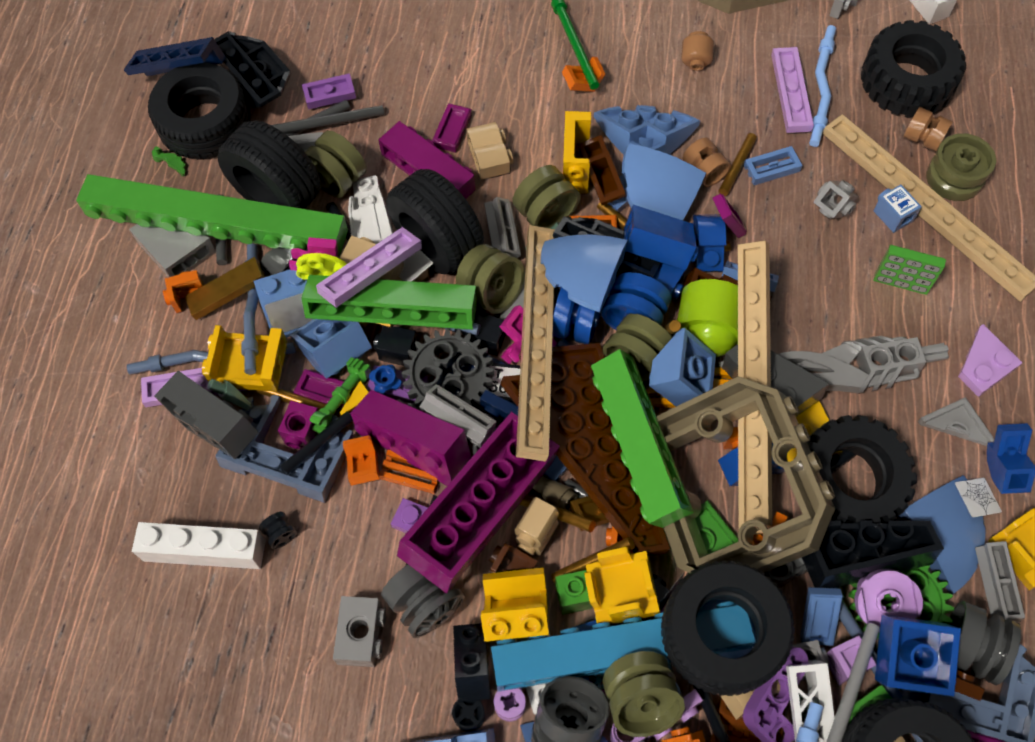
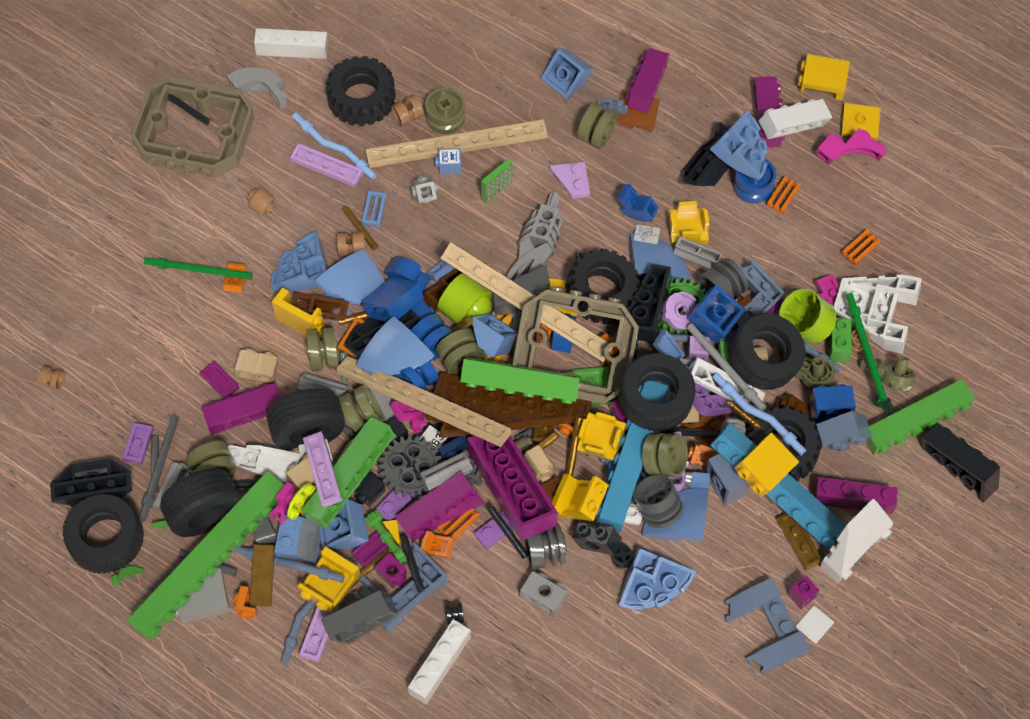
camera: 65 degrees left, 0 degrees up
dark blue fence [124,37,226,76] -> none
sand green bar [207,379,251,410] -> none
blue plate [369,365,402,395] -> none
lavender wheel [494,688,526,722] -> none
bright green brick [555,570,592,615] -> none
magenta tile [712,193,747,238] -> none
light grey tile [918,397,995,446] -> none

